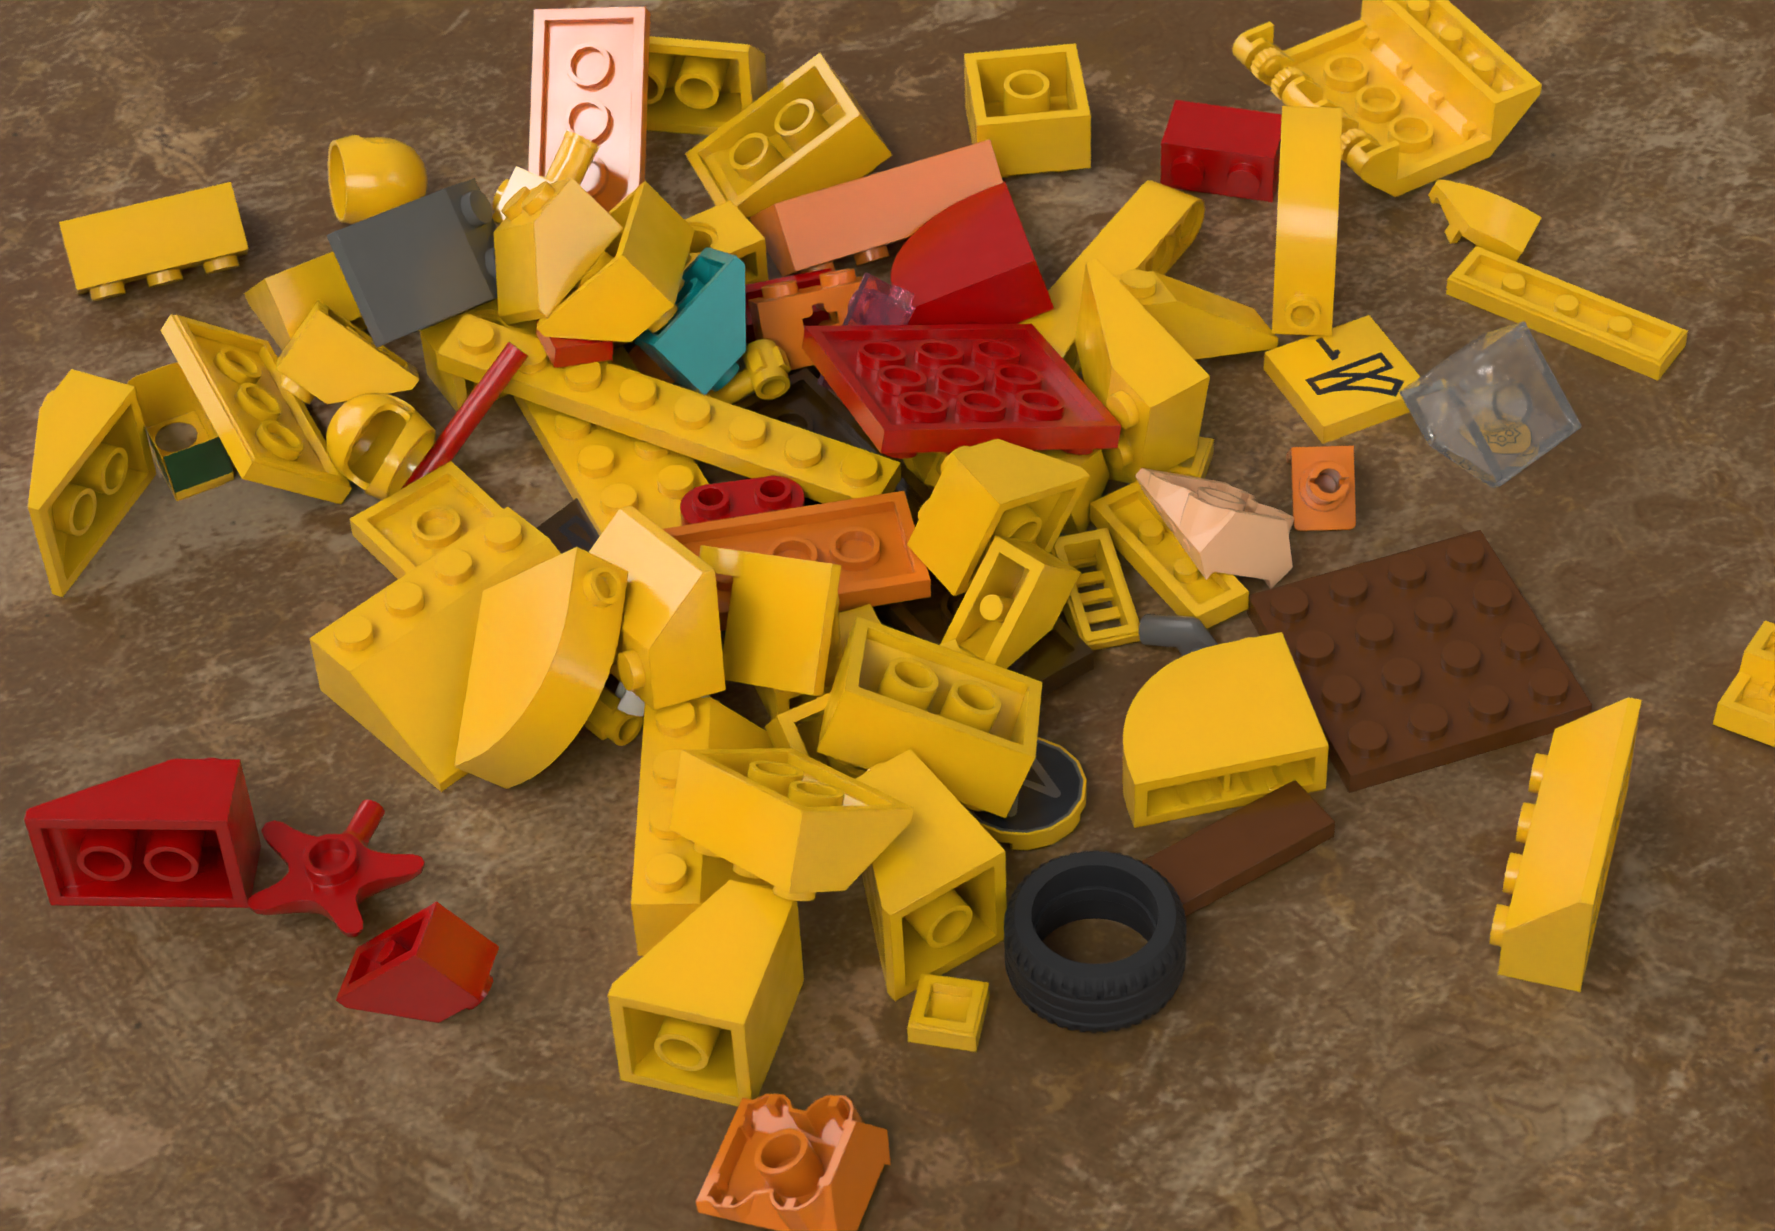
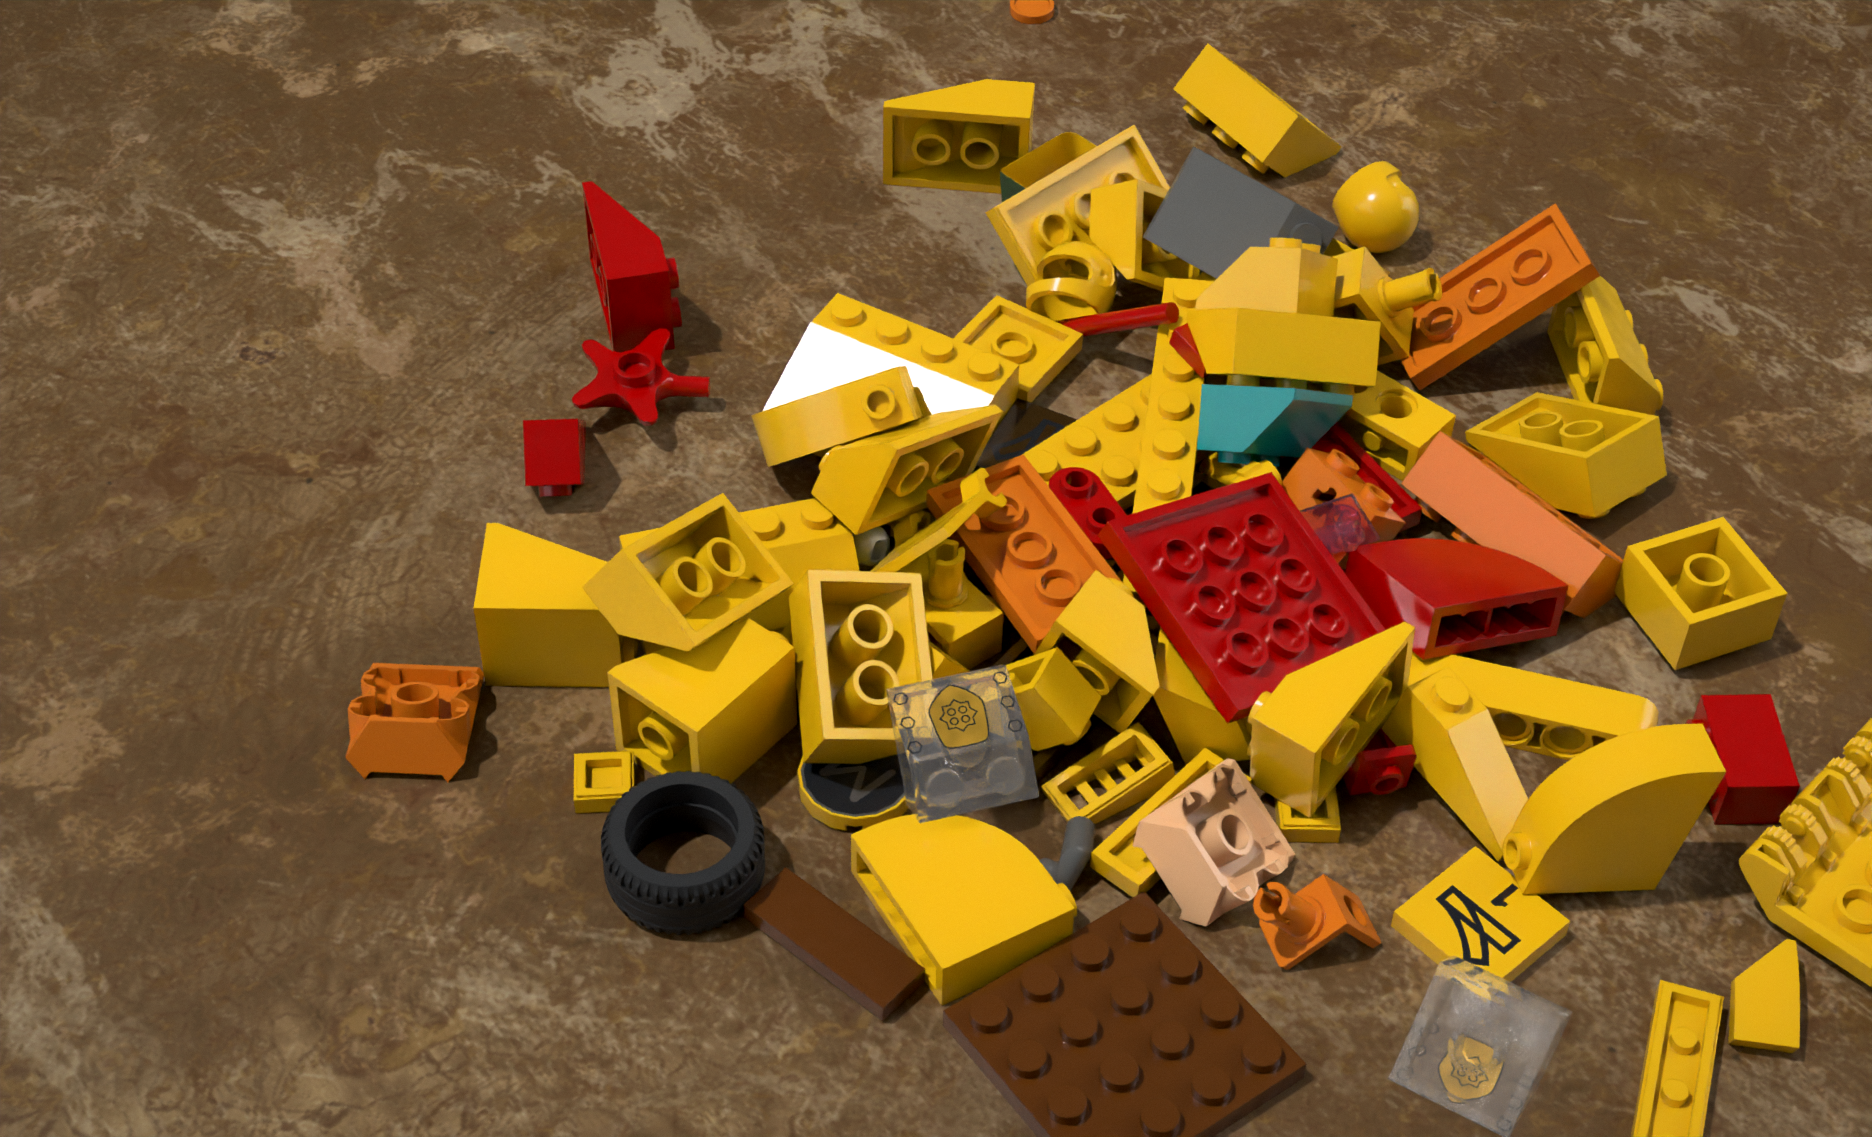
camera: 70 degrees right, 0 degrees up
none -> clear slope [886,664,1039,823]

